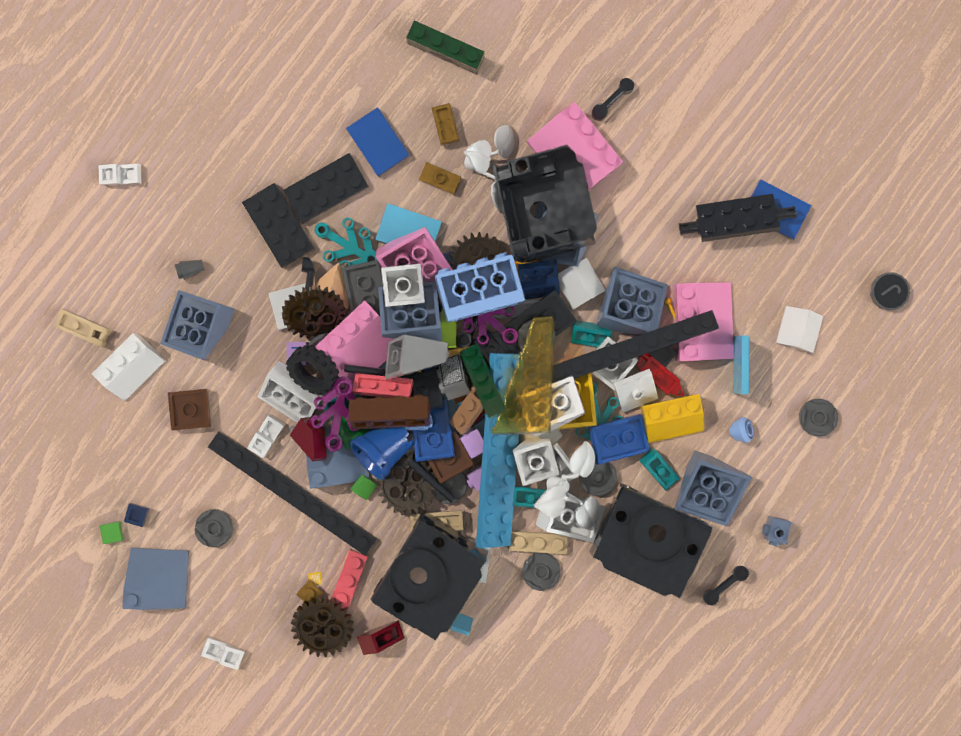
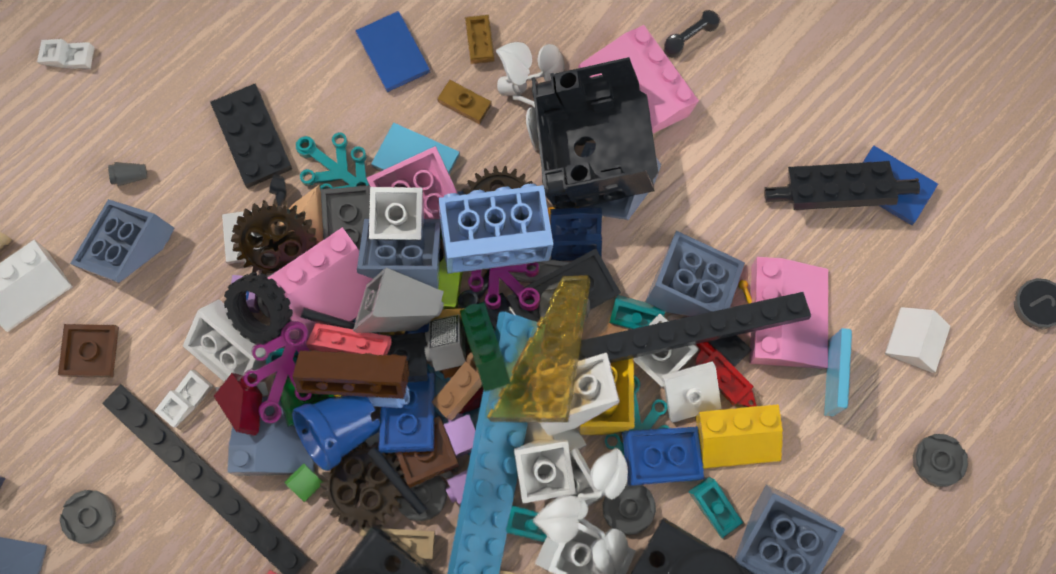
camera: 10 degrees right, 15 degrees down
black plate [283,153,369,224] -> none
white slope [558,258,606,310] -> none
light blue cone [729,417,754,443] -> none

